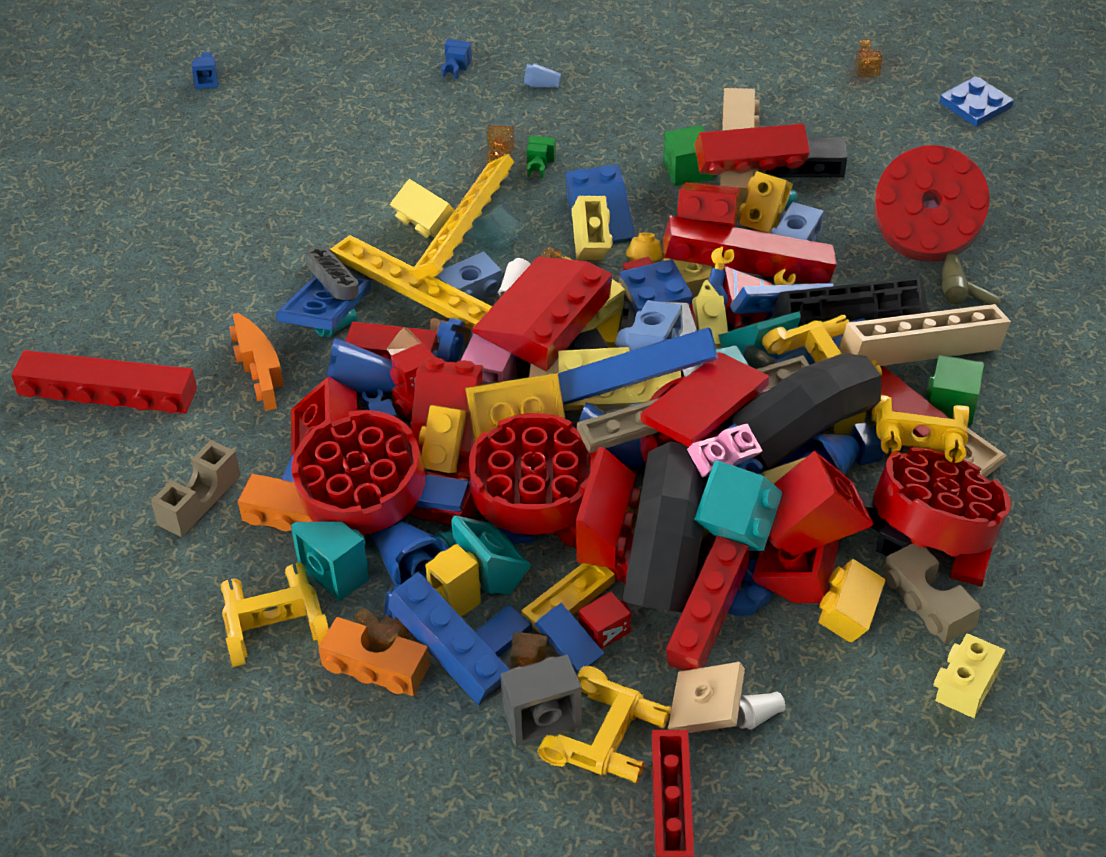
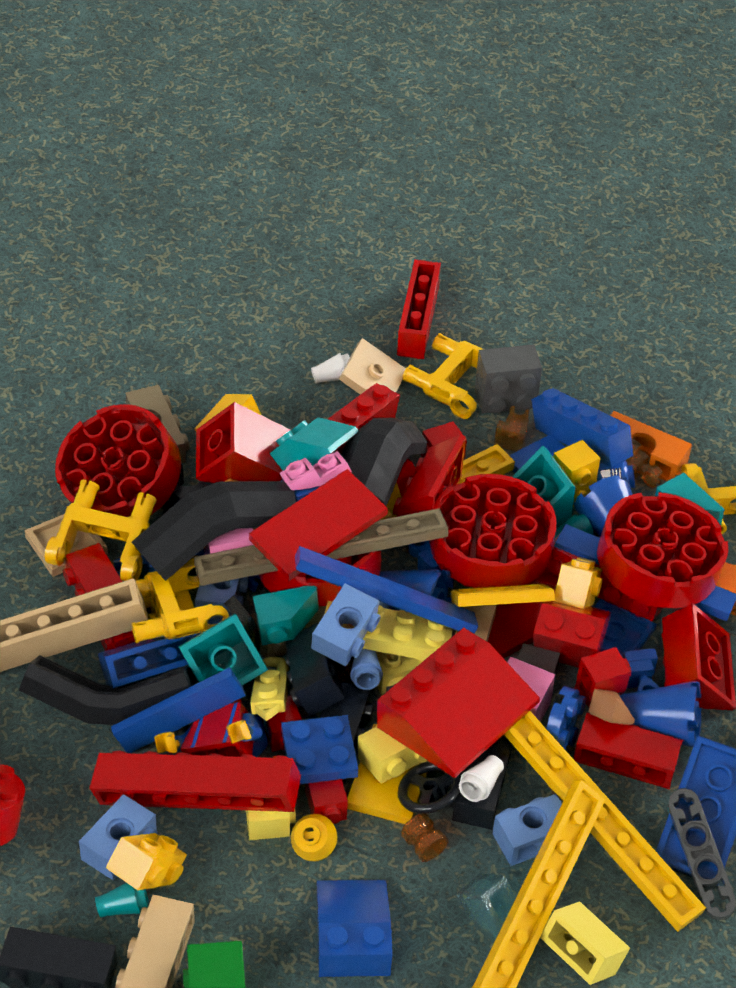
camera: 175 degrees left, 0 degrees up
blue tile [534,603,604,676] -> none
light yellow brick [572,196,613,260] -> none
red slope [677,182,740,227] -> none
red brick [695,123,810,175] -> none
head [926,355,984,425] -> none
light yellow brick [934,633,1005,718] -> none

